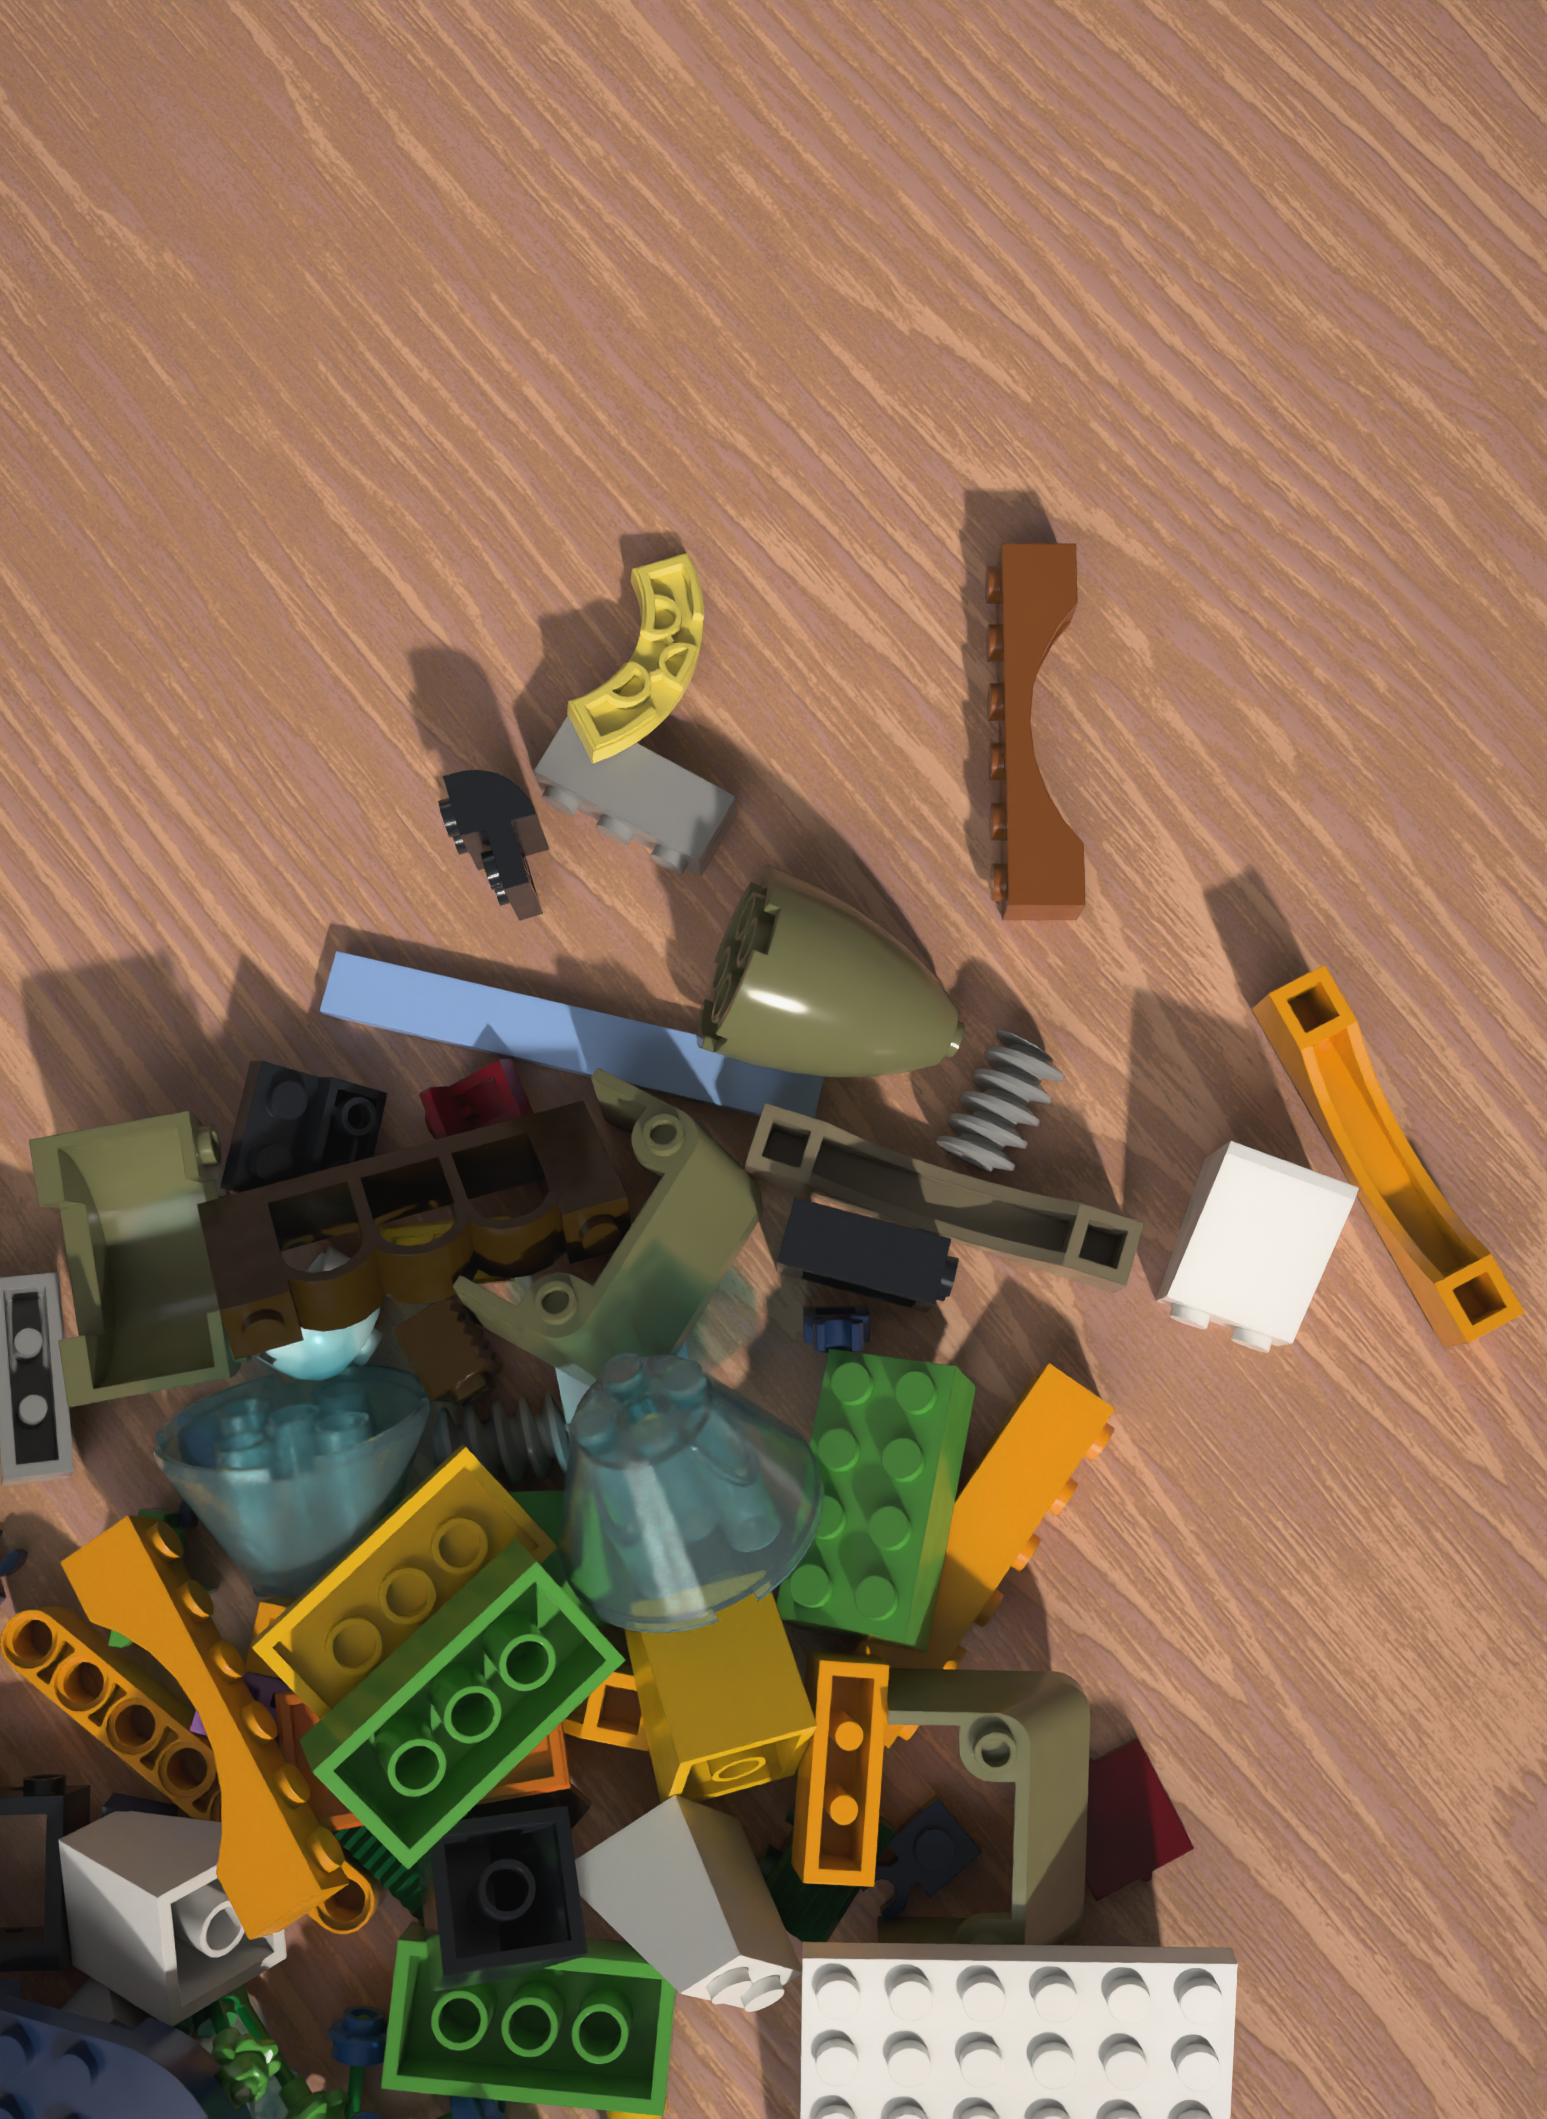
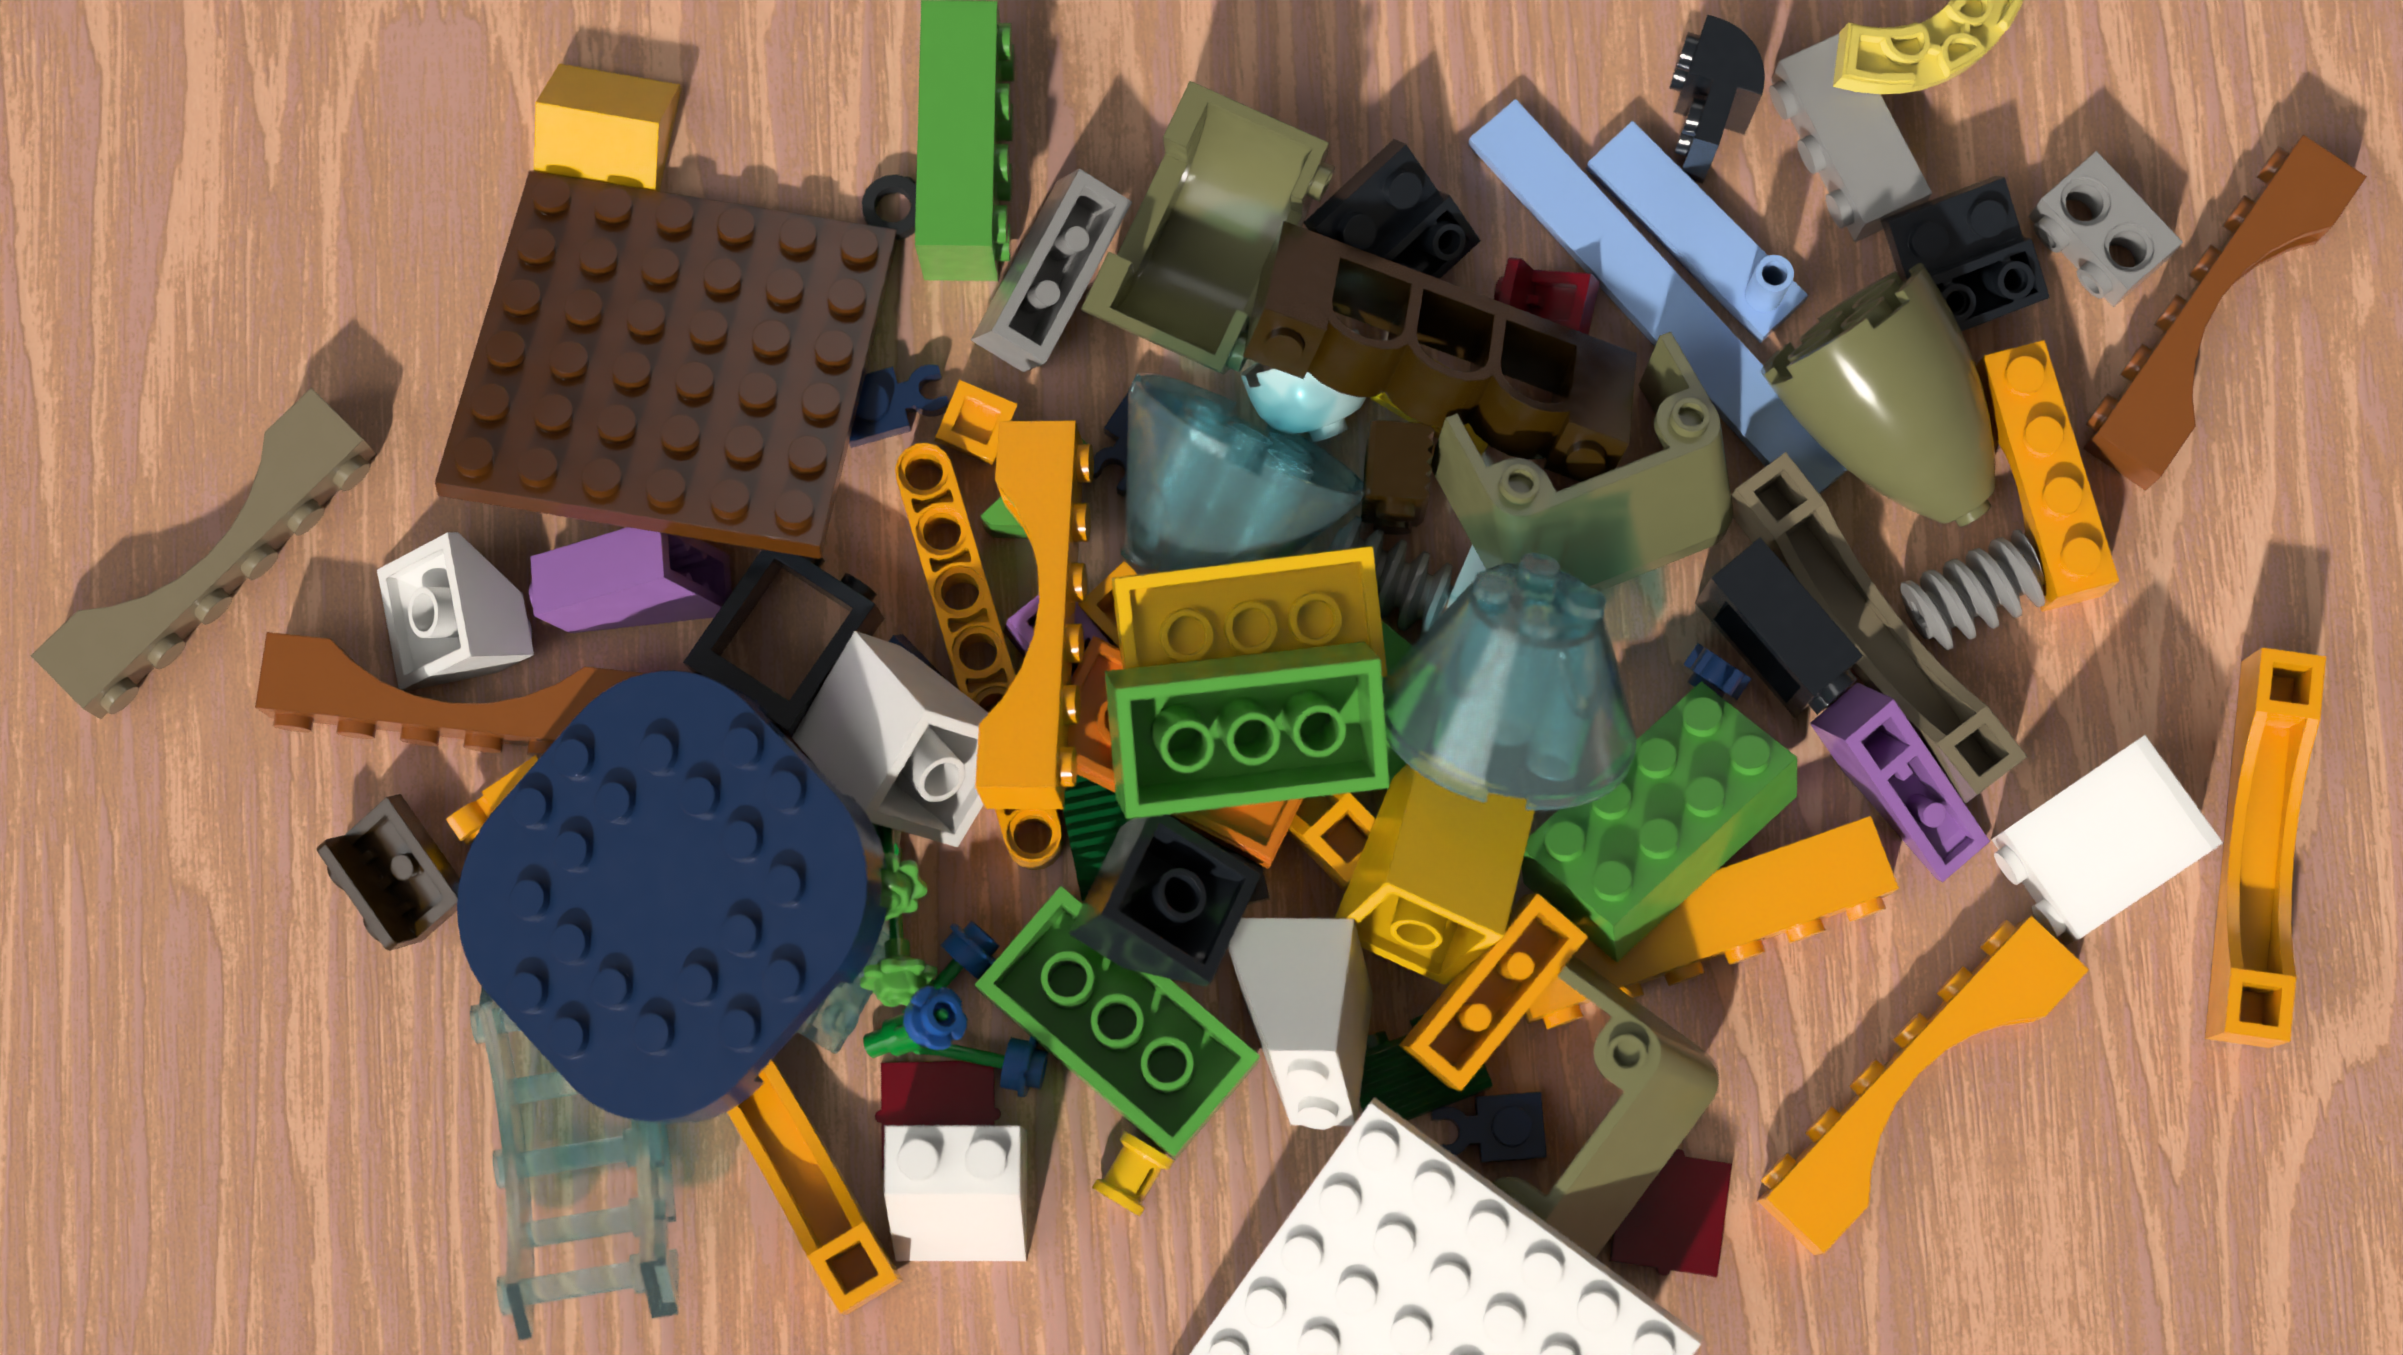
camera: 35 degrees right, 0 degrees up
none -> light orange plate [934,380,1018,465]
none -> light blue piece [1586,121,1808,343]
none -> light orange arch [1757,916,2089,1255]
none -> medium lavender slope [1810,683,1990,882]
none -> black brick [1881,176,2050,331]
none -> light orange arch [1976,340,2119,612]
none -> light grey brick [2028,151,2183,307]

